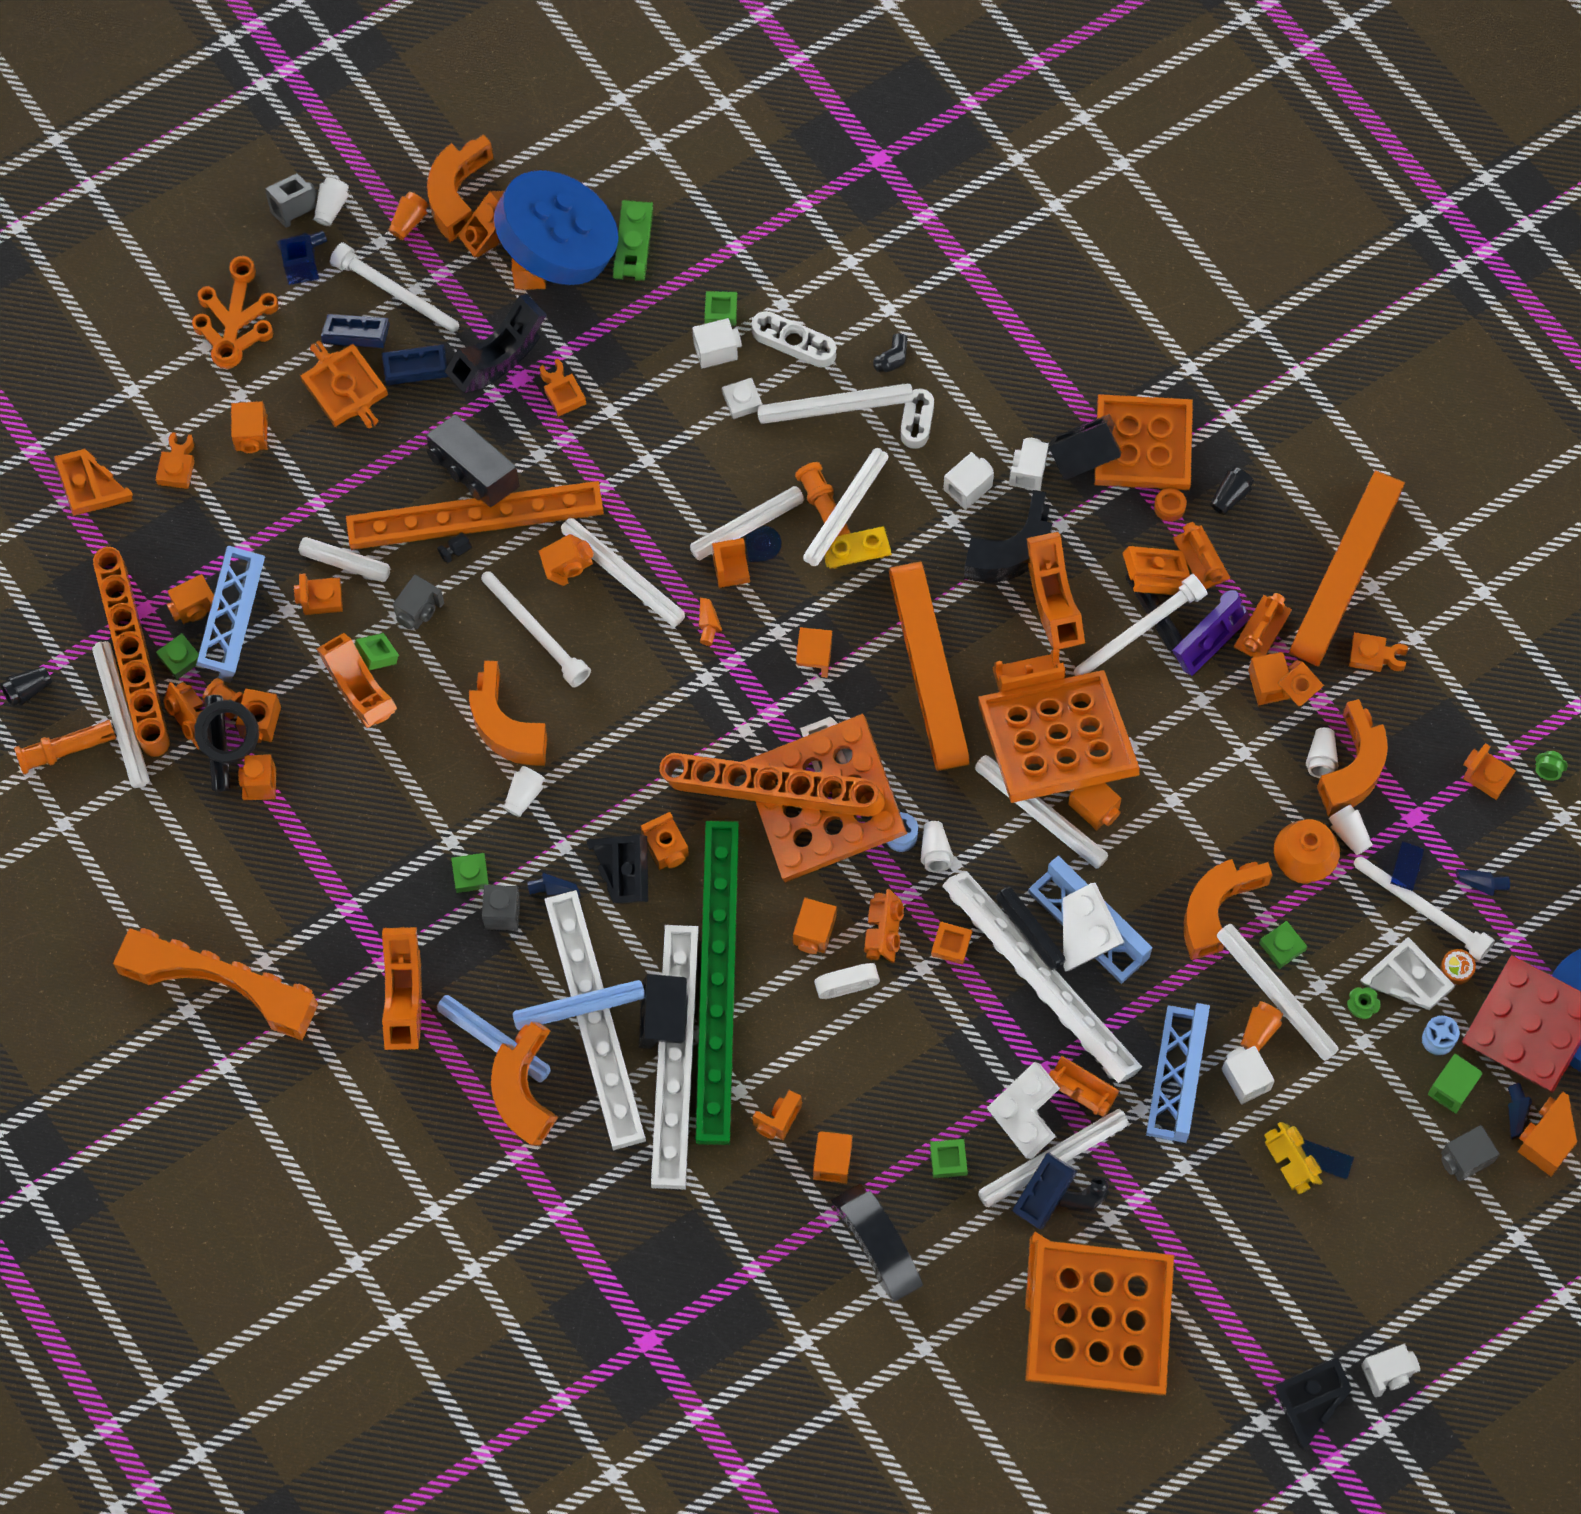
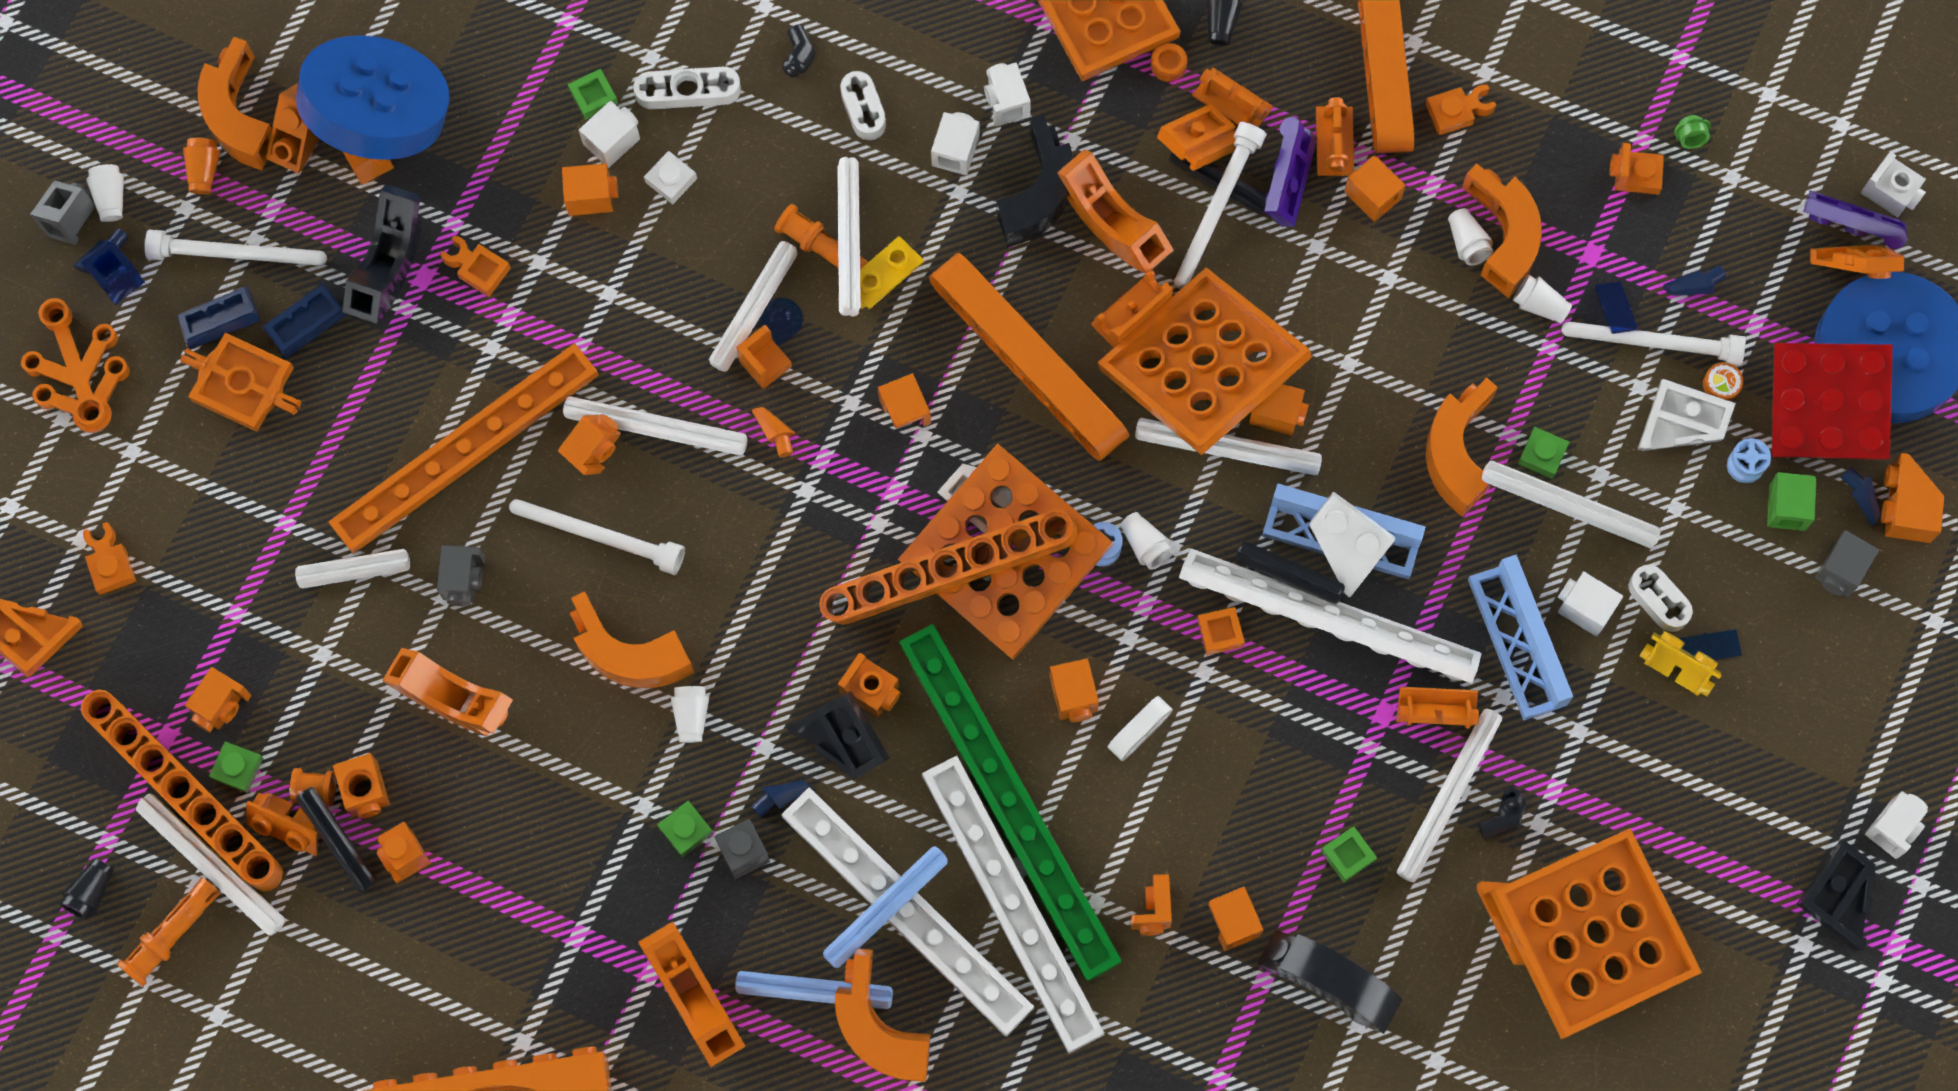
camera: 30 degrees left, 5 degrees up
black tyre [194,700,259,763] -> none
light blue fence [196,545,265,683] -> none
orange brick [231,401,268,453] -> none
orange bracket [294,573,343,615] -> none
bright green plate [355,633,399,671] -> none
brick [426,414,520,508] -> none
black piece [437,533,472,564] -> none
bright green plate [613,200,653,281] -> none
black panel [639,974,687,1049] -> none
white axle [758,384,913,424] -> none
orange hinge [864,889,904,963] -> none
white plate [987,1062,1060,1159] -> none
dark blue plate [1012,1152,1078,1230] -> none
black panel [1048,414,1122,479] -> none
orange cone [1240,1001,1284,1052] -> none
orange cone [1274,819,1340,884] -> none
orange bracket [1278,660,1324,706] -> none
bright green plate [1347,987,1381,1019] -> none
none -> orange brick [562,163,619,216]
none -> white beam [1628,565,1693,632]

